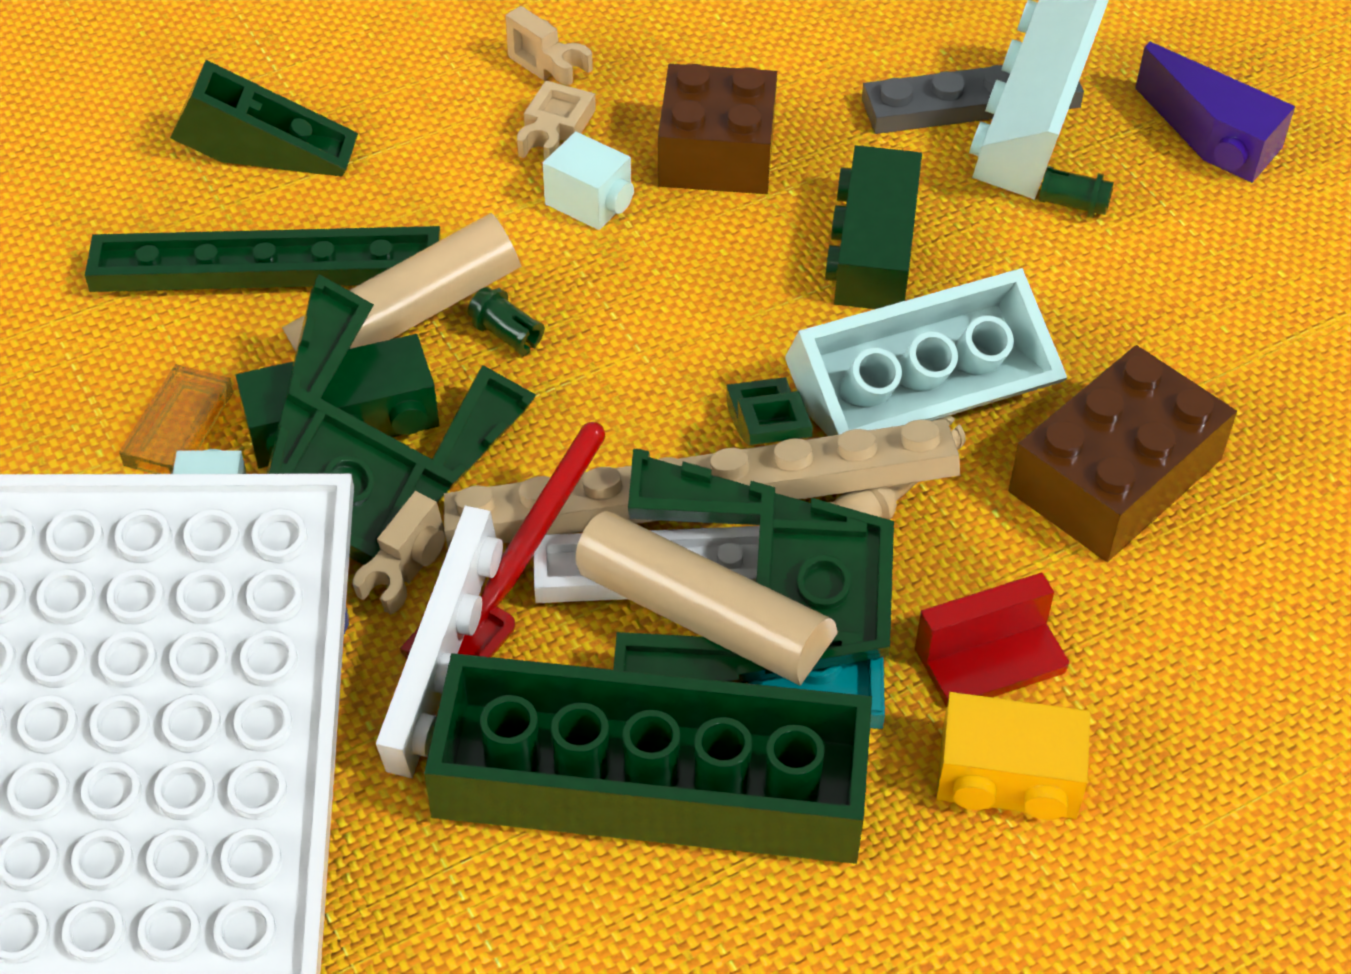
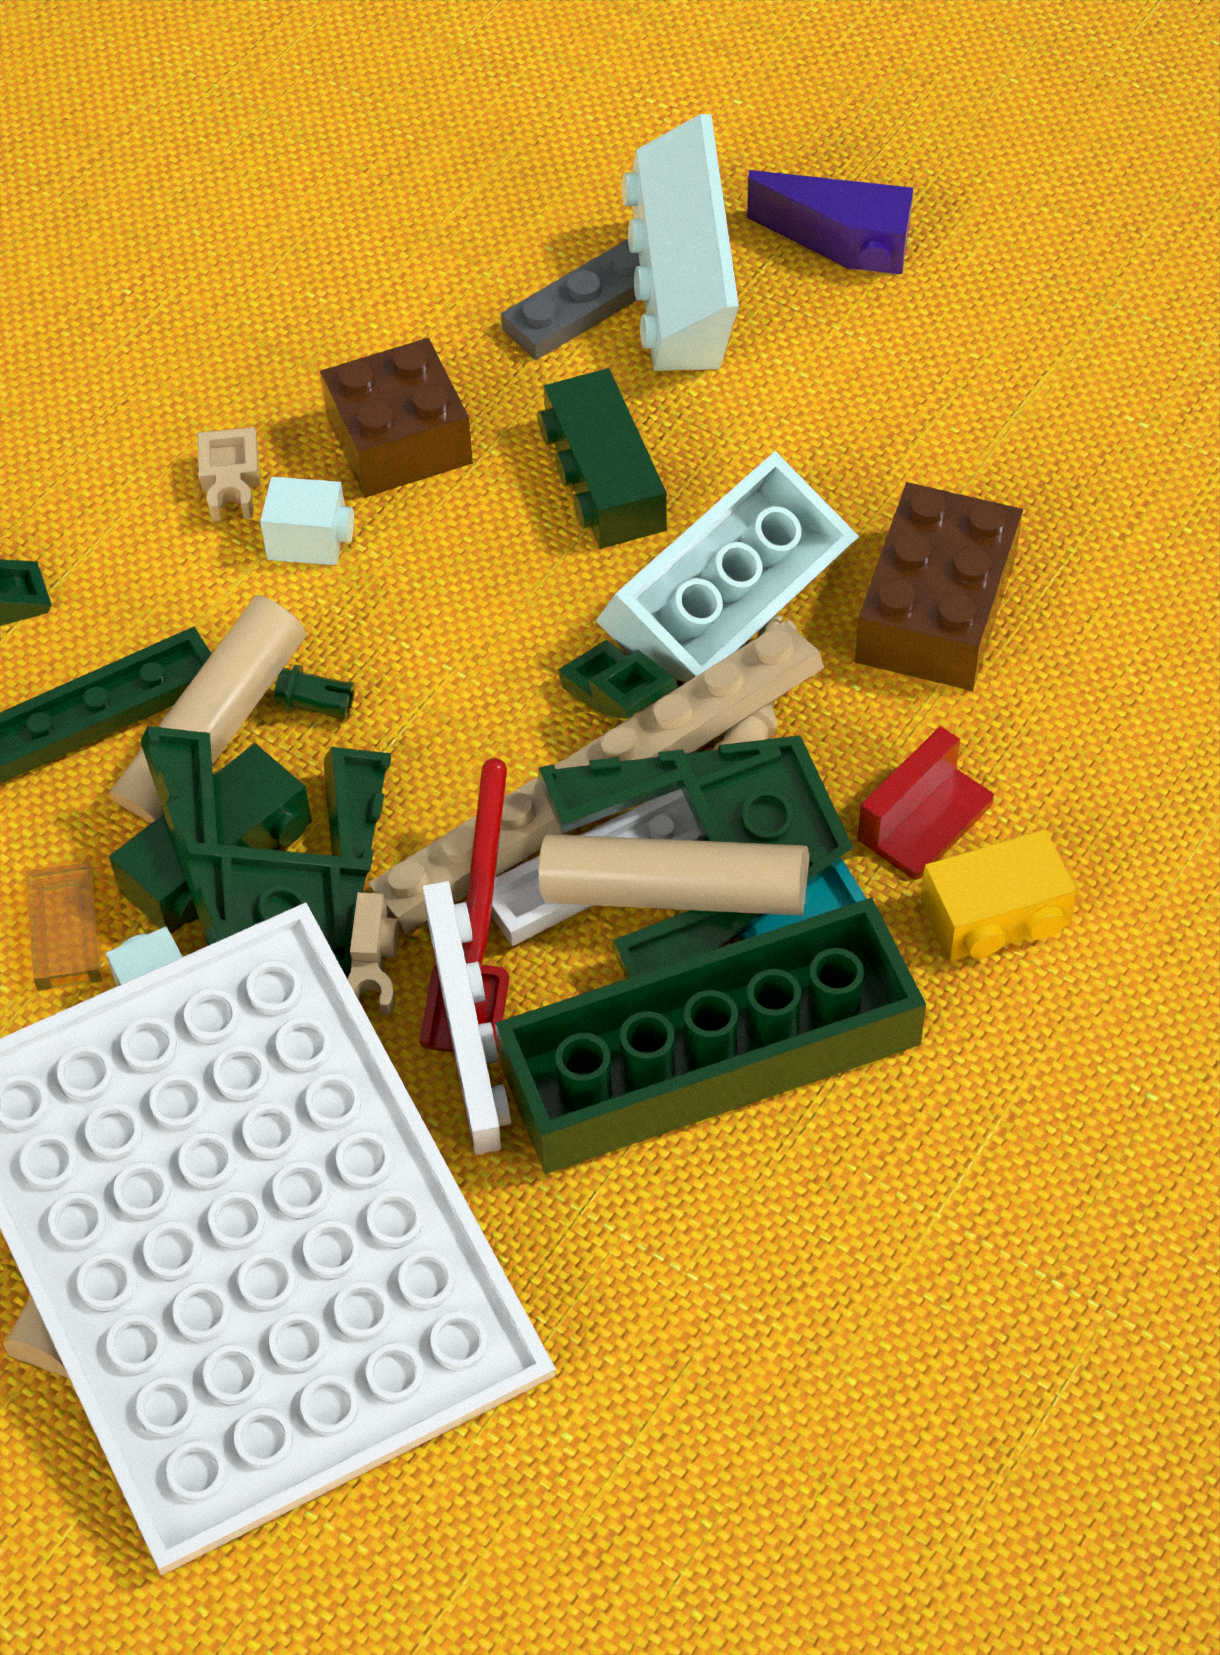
camera: 25 degrees left, 5 degrees up
tan plate [505,6,593,86] -> none
dark green pin [1039,166,1114,218] -> none

